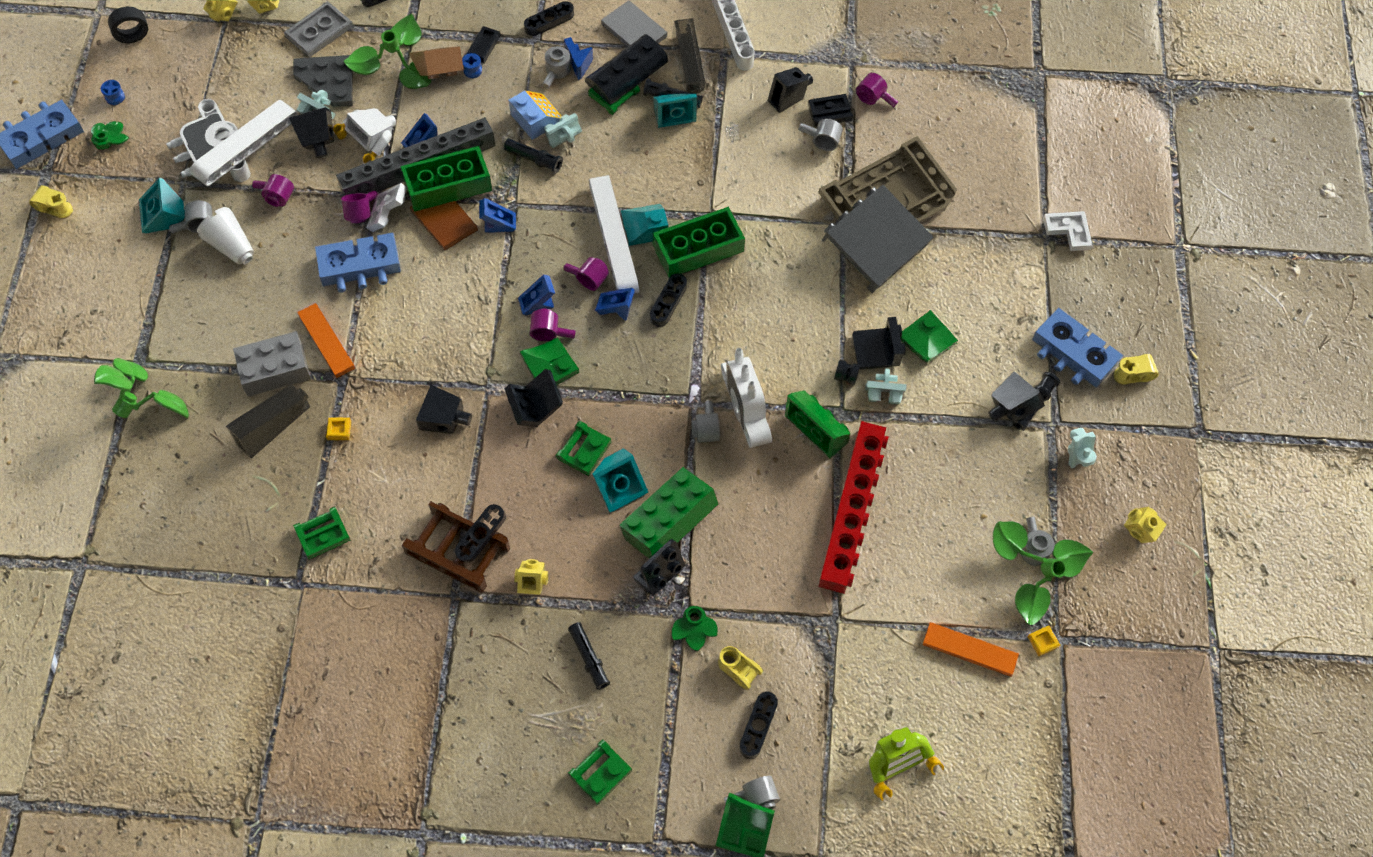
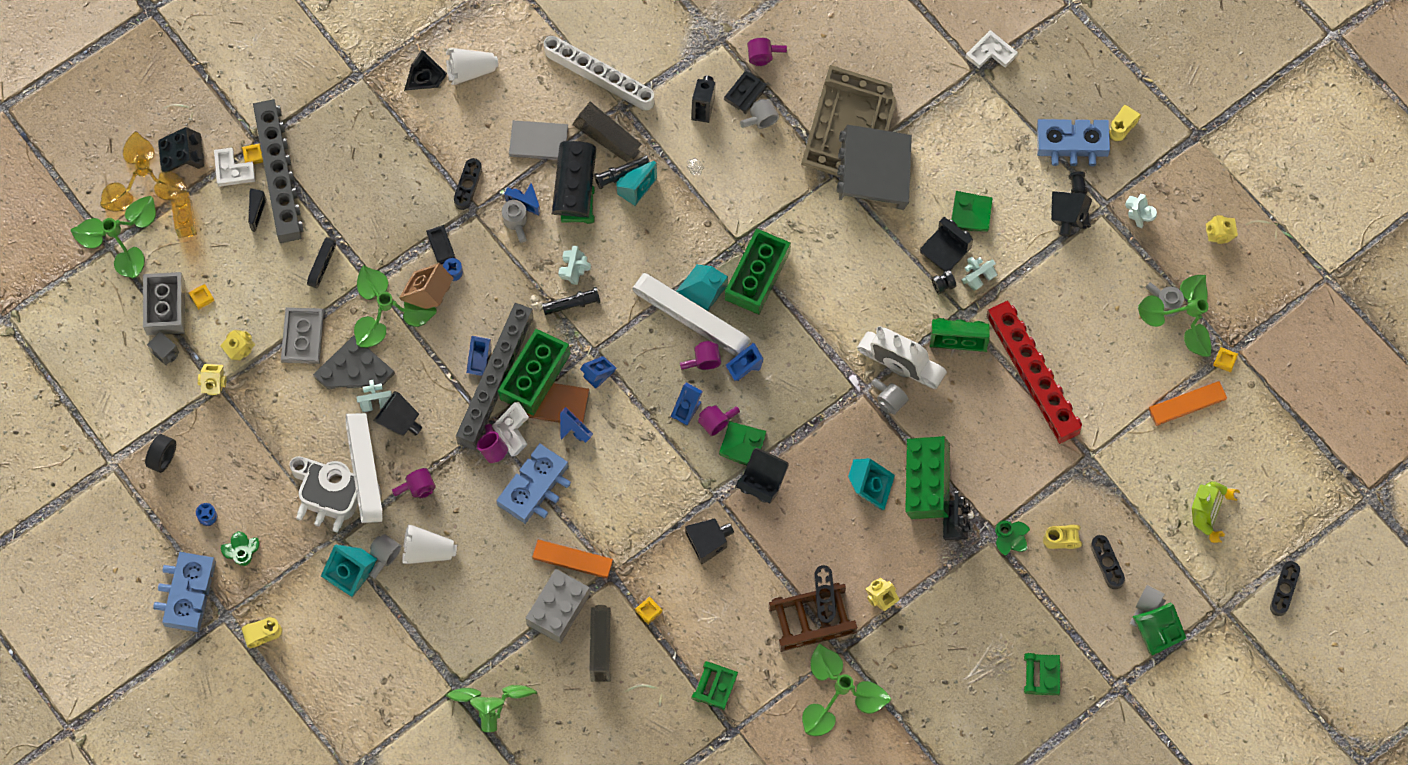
camera: 40 degrees left, 5 degrees up
white torso [333,108,396,164] -> none
light blue slope [508,91,562,140] -> none
green plate [555,421,612,476] -> none
black pin [568,622,610,690] -> none
black beam [650,273,687,327] -> none
none -> blue slope [560,407,593,443]
none -> bright green plant [802,644,891,736]

